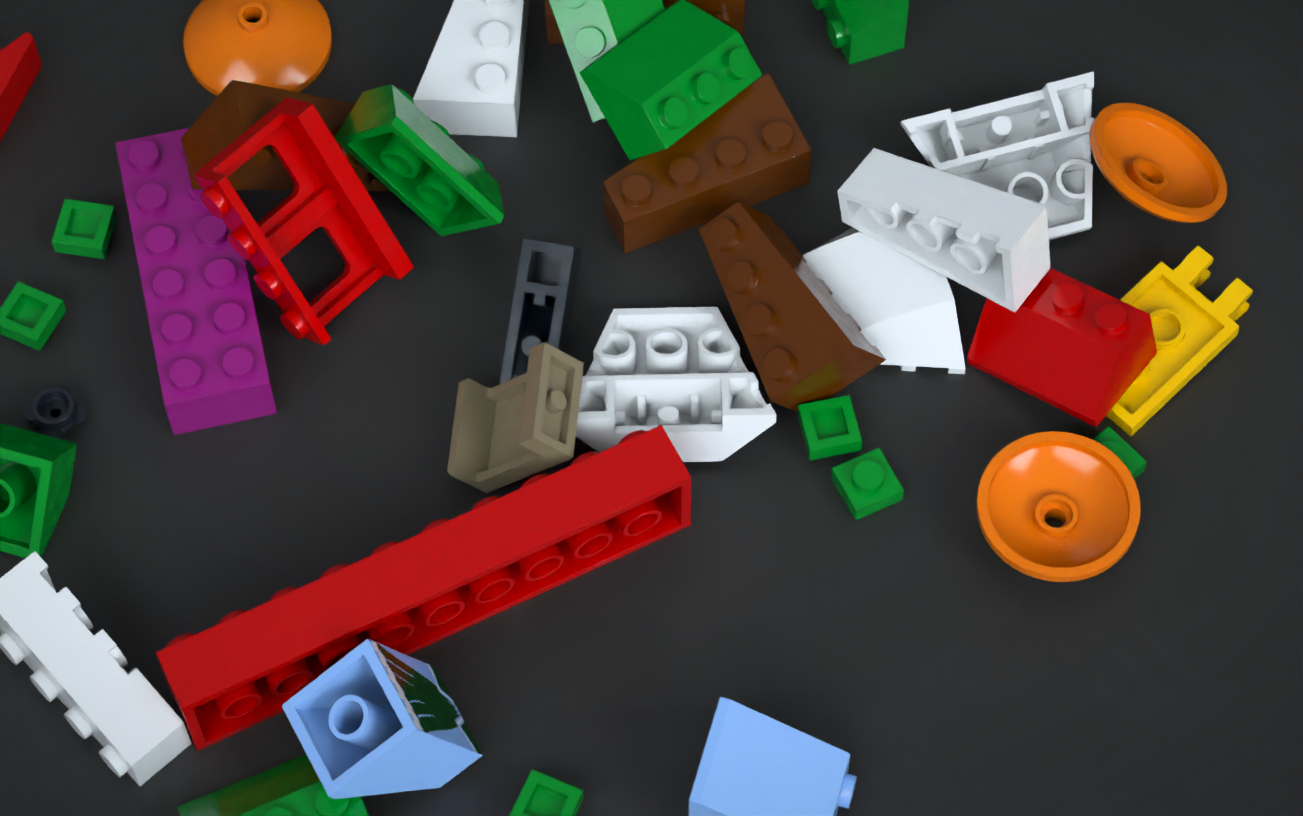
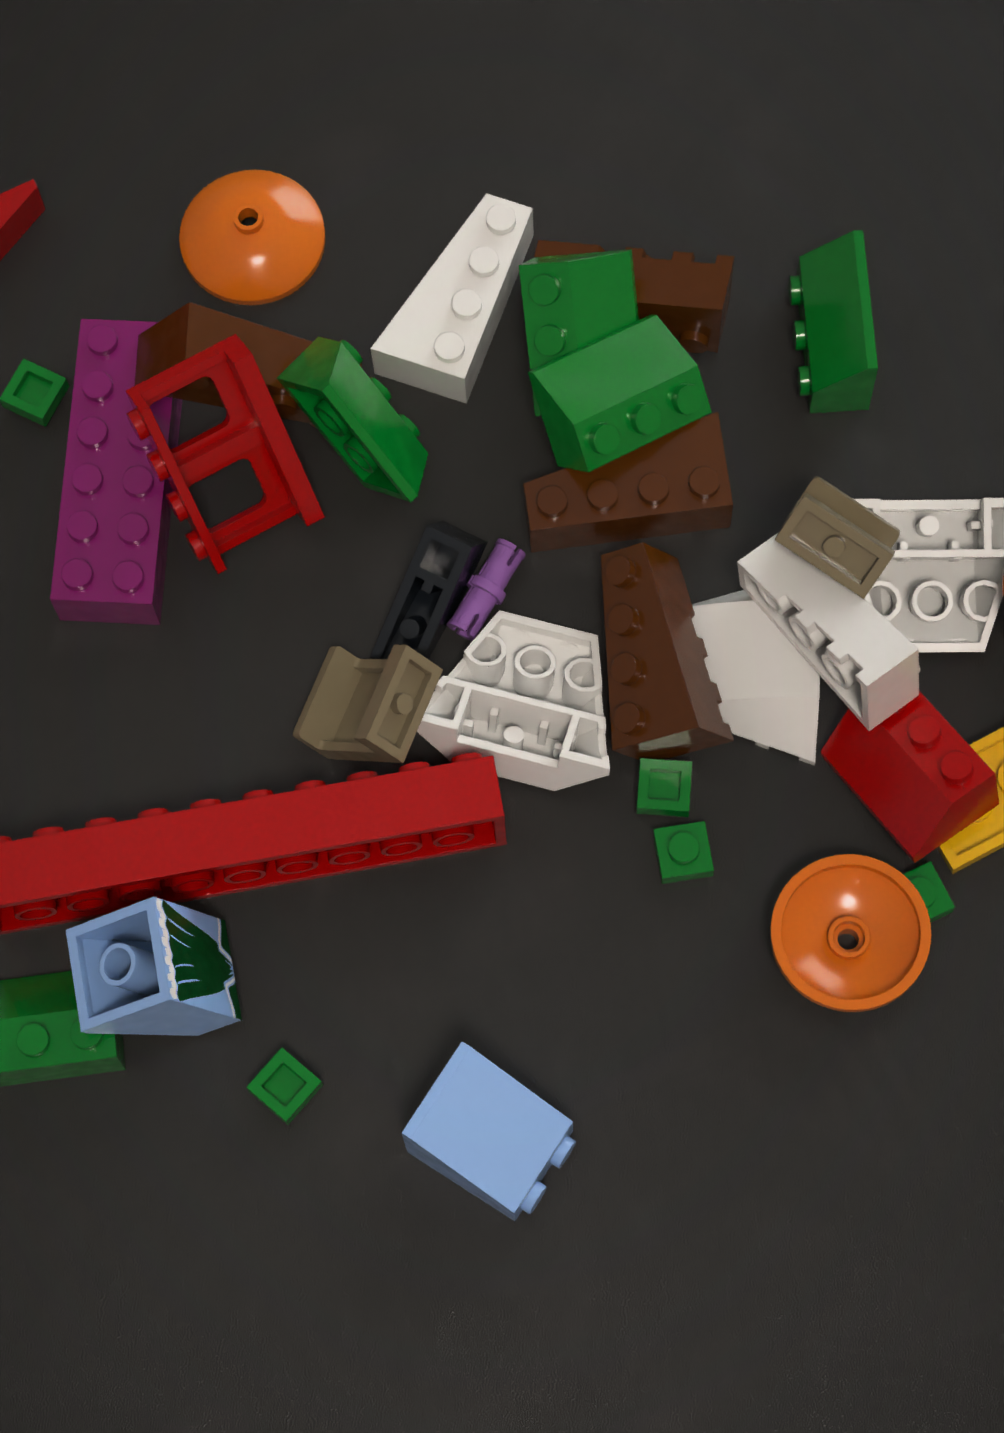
camera: 20 degrees right, 10 degrees up
none -> medium lavender pin [447,538,526,641]
none -> dark tan panel [775,476,900,599]

